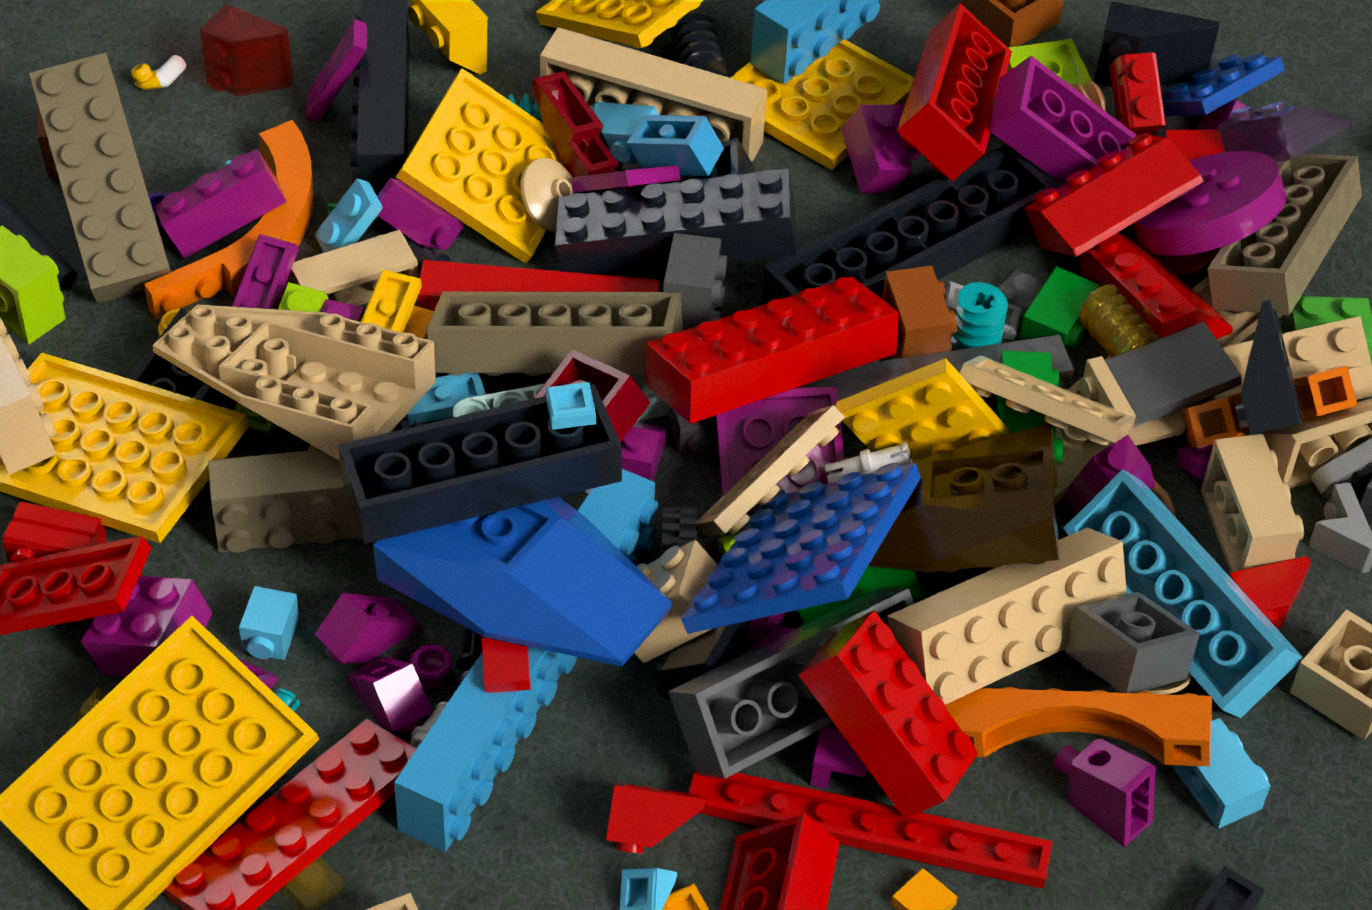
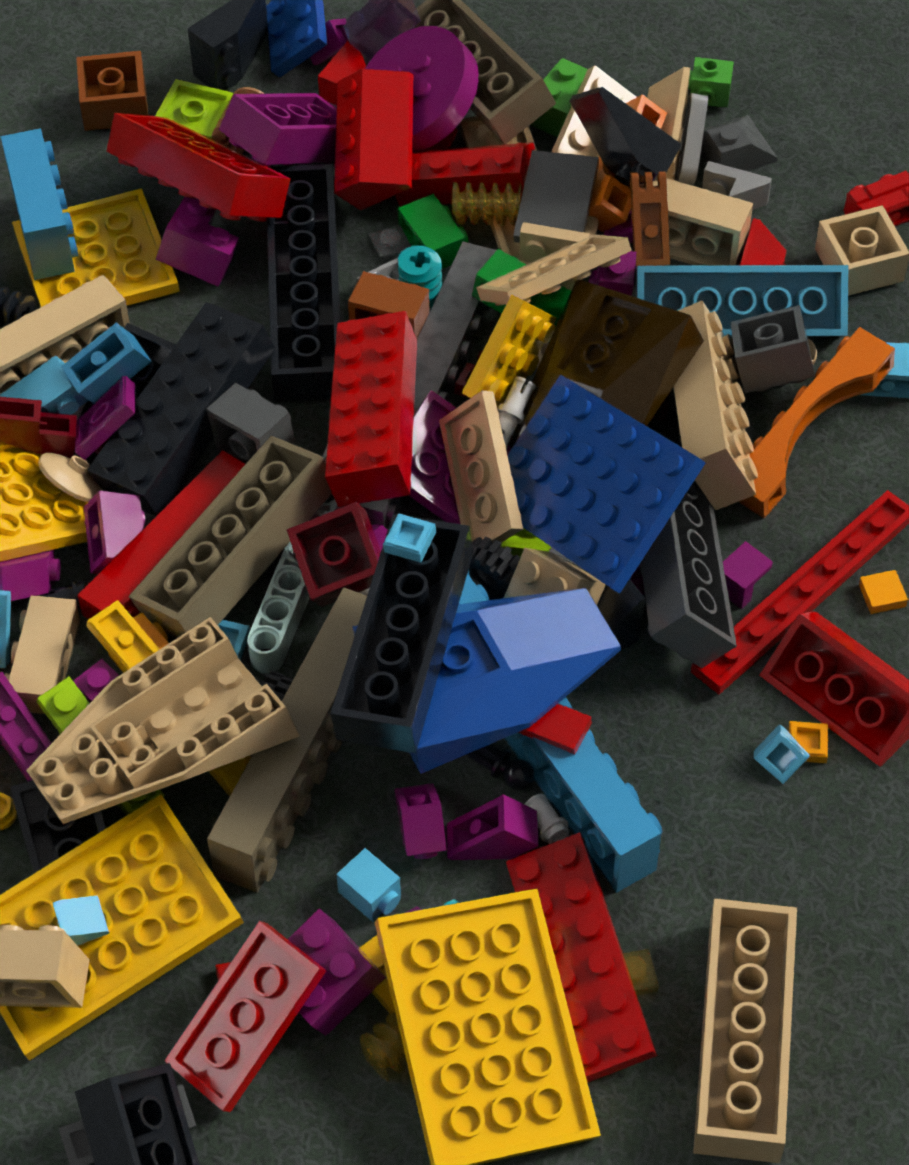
camera: 55 degrees left, 5 degrees up
red brick [3,502,107,562] -> none
magenta tile [411,645,452,689] -> none
red slope [606,782,708,853] -> none
red brick [799,610,978,819] -> none
magenta torso [1054,739,1156,848] -> none
red brick [1109,52,1165,136] -> none
none -> medium azure slope [53,895,109,946]
none -> slope [84,490,145,574]
none -> dark orange hinge [630,171,670,267]

